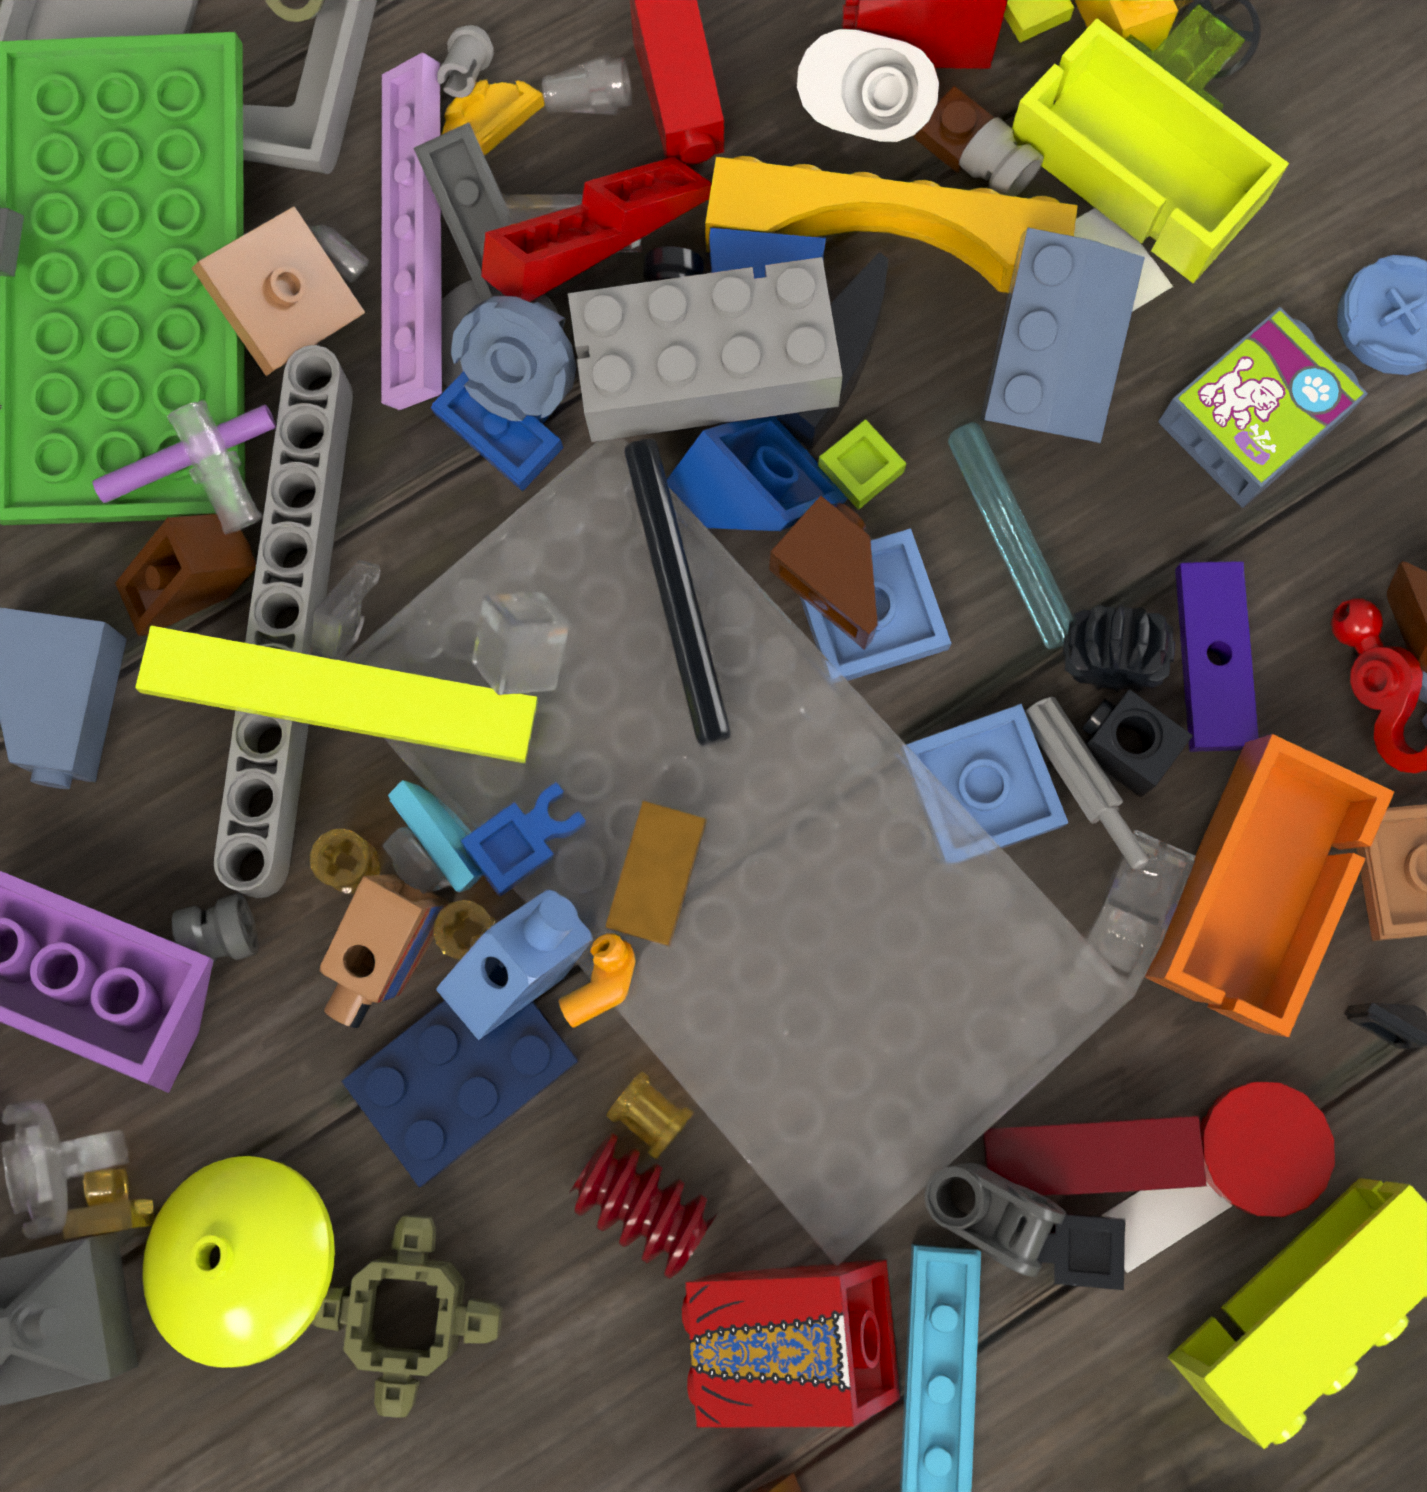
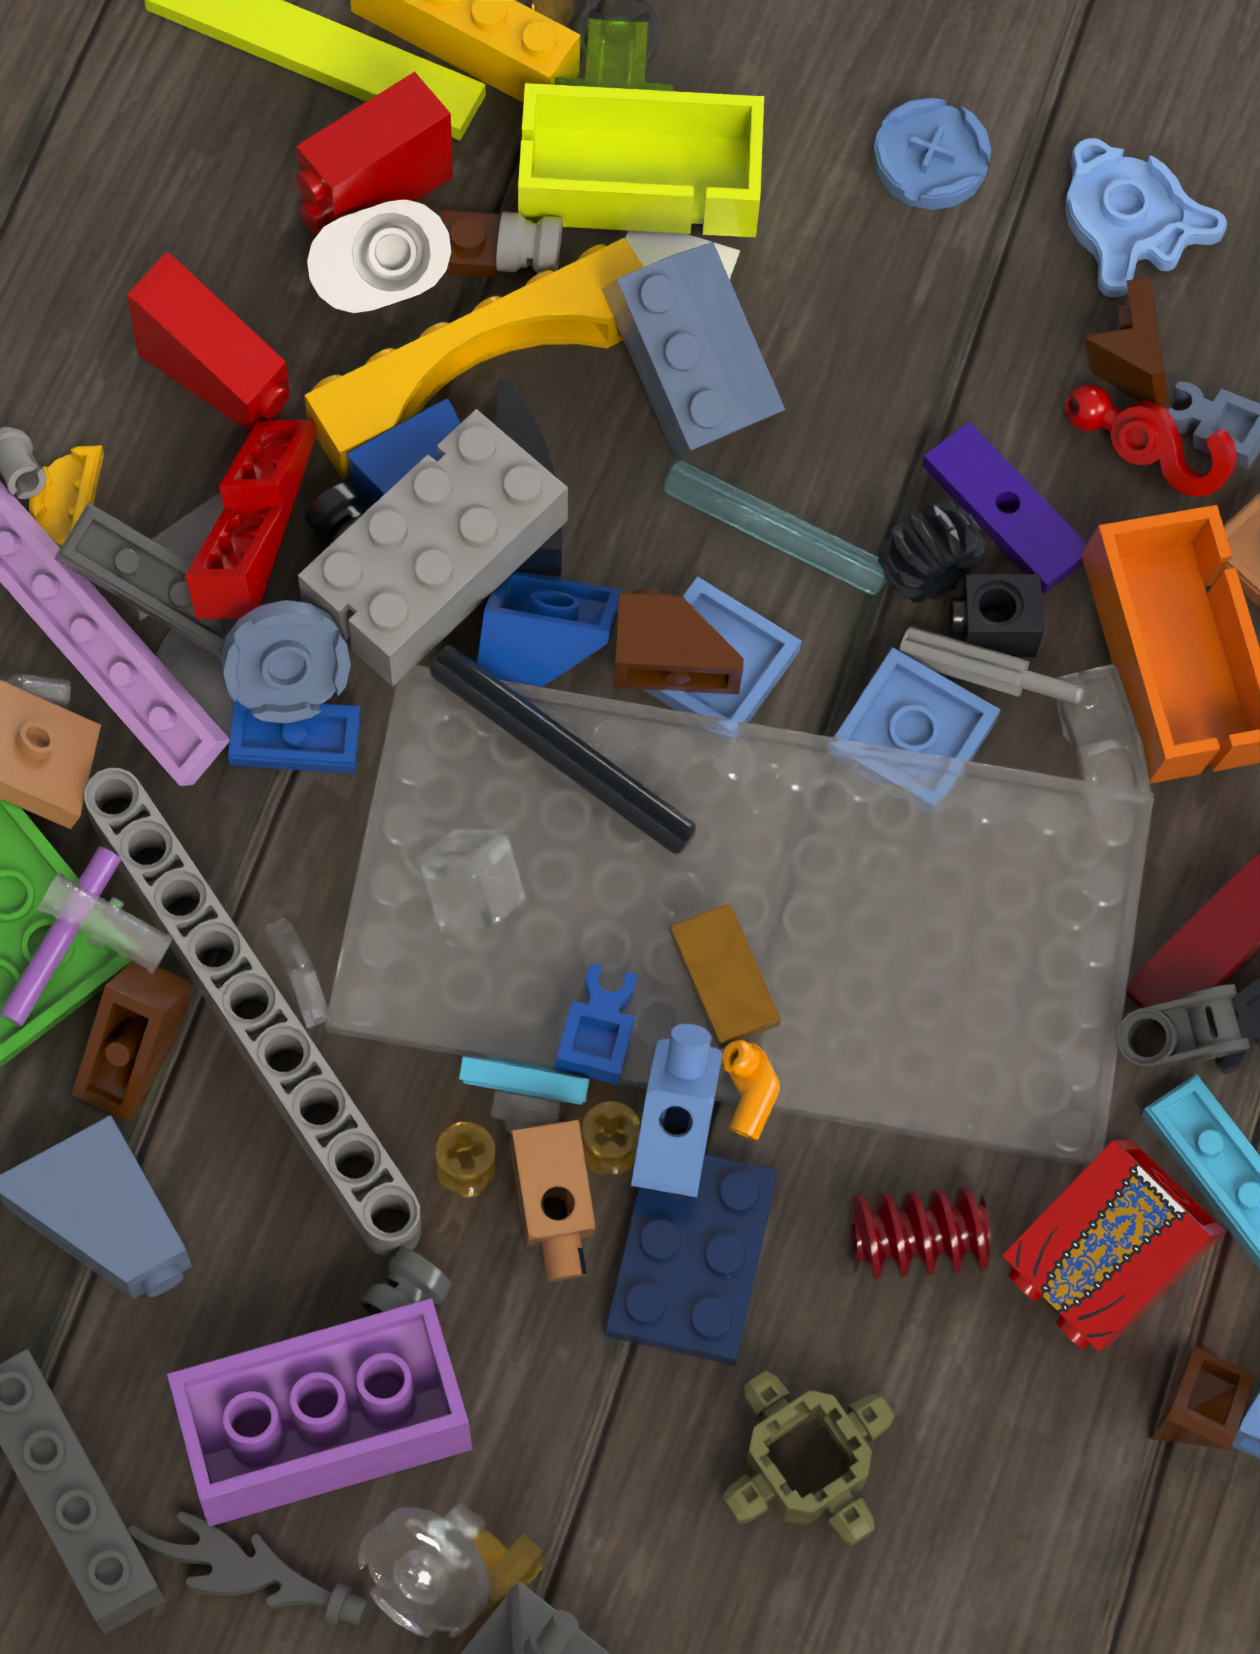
camera: 45 degrees left, 10 degrees down
neon yellow tile [135,626,538,764] -> none
neon yellow dish [143,1156,335,1367] -> none
clear cone [542,53,632,115] -> none
clear yellow bush [606,1071,694,1160] -> none
lime plate [818,419,907,510] -> none
brick [1158,307,1368,508] -> none

